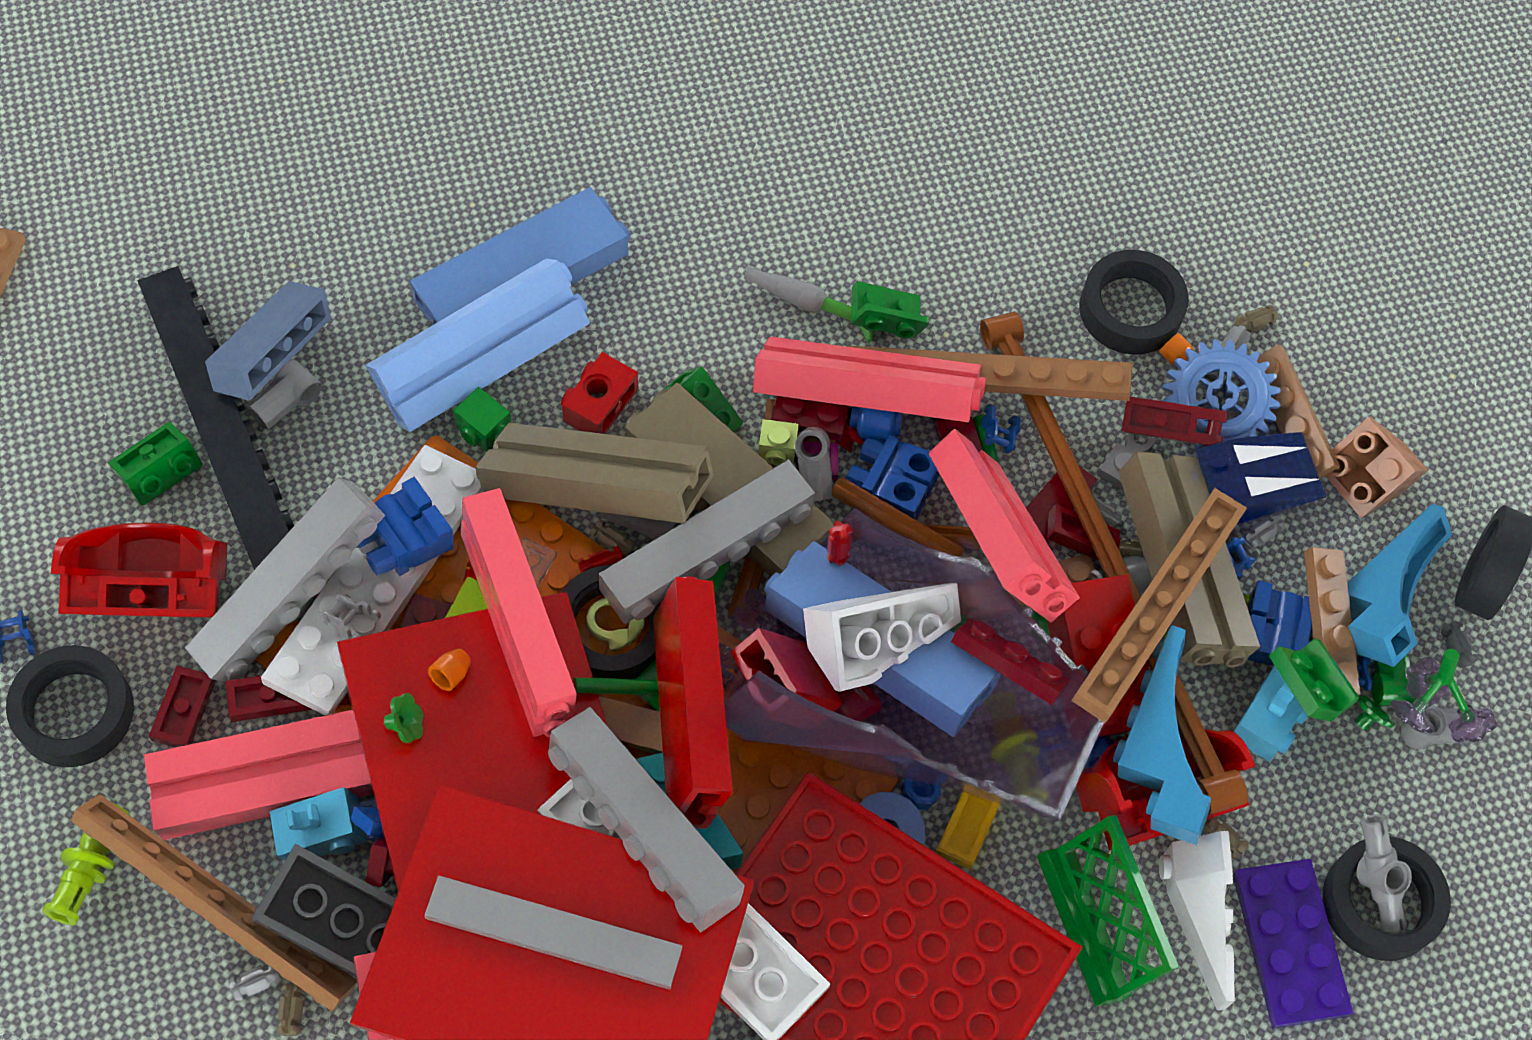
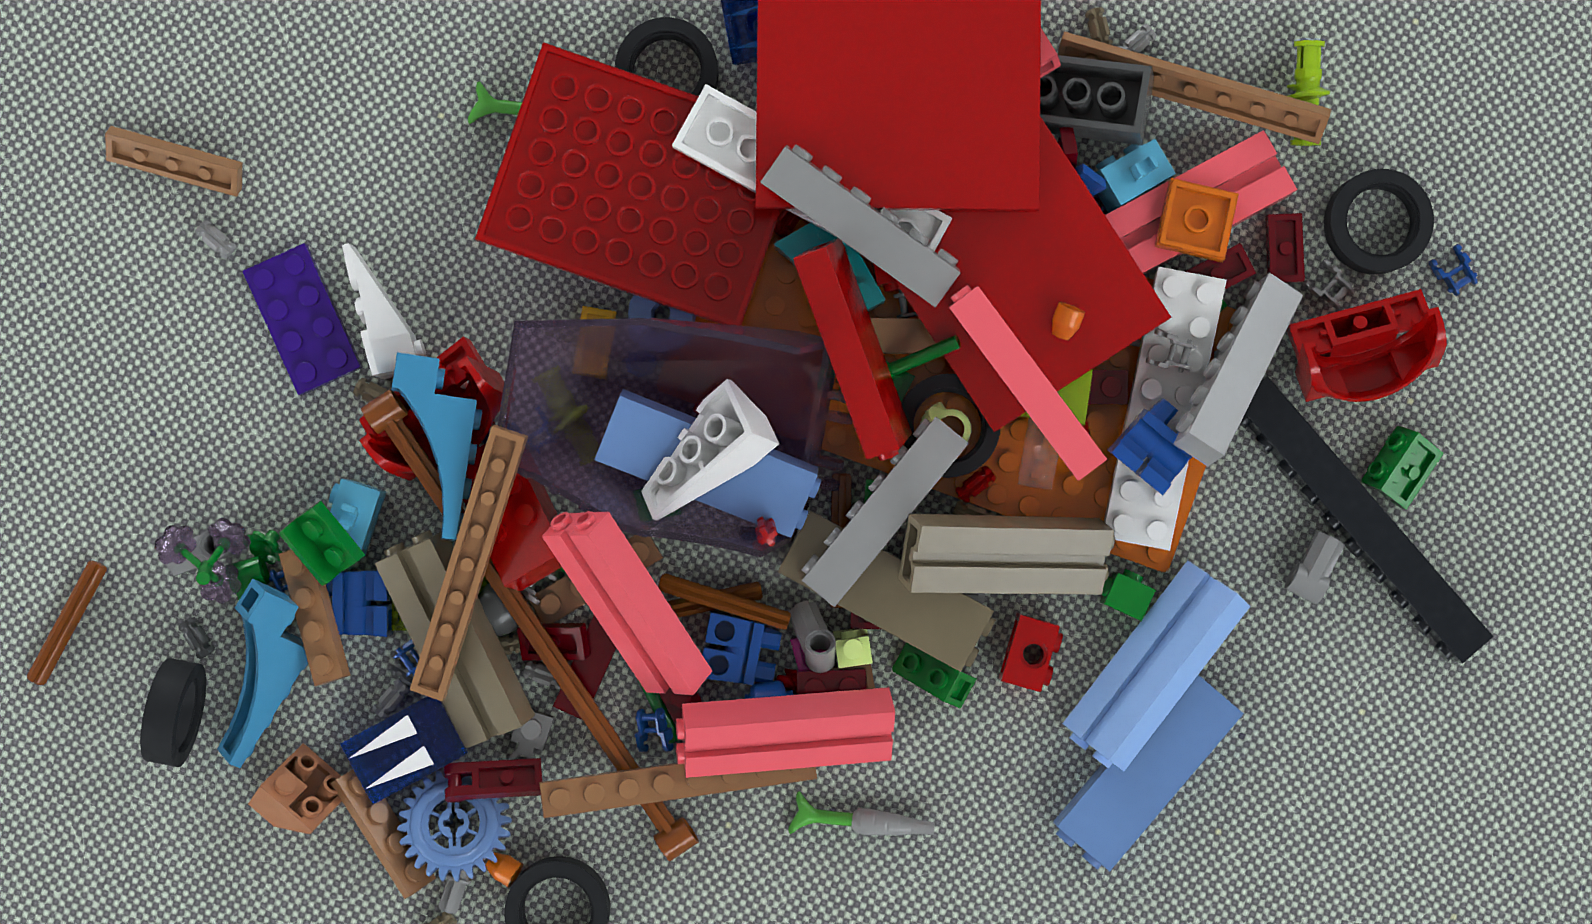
camera: 170 degrees right, 25 degrees up
sand blue brick [205,281,331,401] -> none
green plant [384,693,423,743] -> none
light grey tile [424,875,682,990] -> none
red brick [730,628,843,727] -> none
green bracket [851,281,929,339] -> none
dark red plate [951,618,1071,705] -> none
green fence [1037,815,1179,1007] -> none
black tyre [1322,836,1451,961] -> none
light grey pin [1357,814,1412,934] -> none
none -> orange tile [1155,178,1239,262]
none -> light grey piece [1302,259,1355,309]

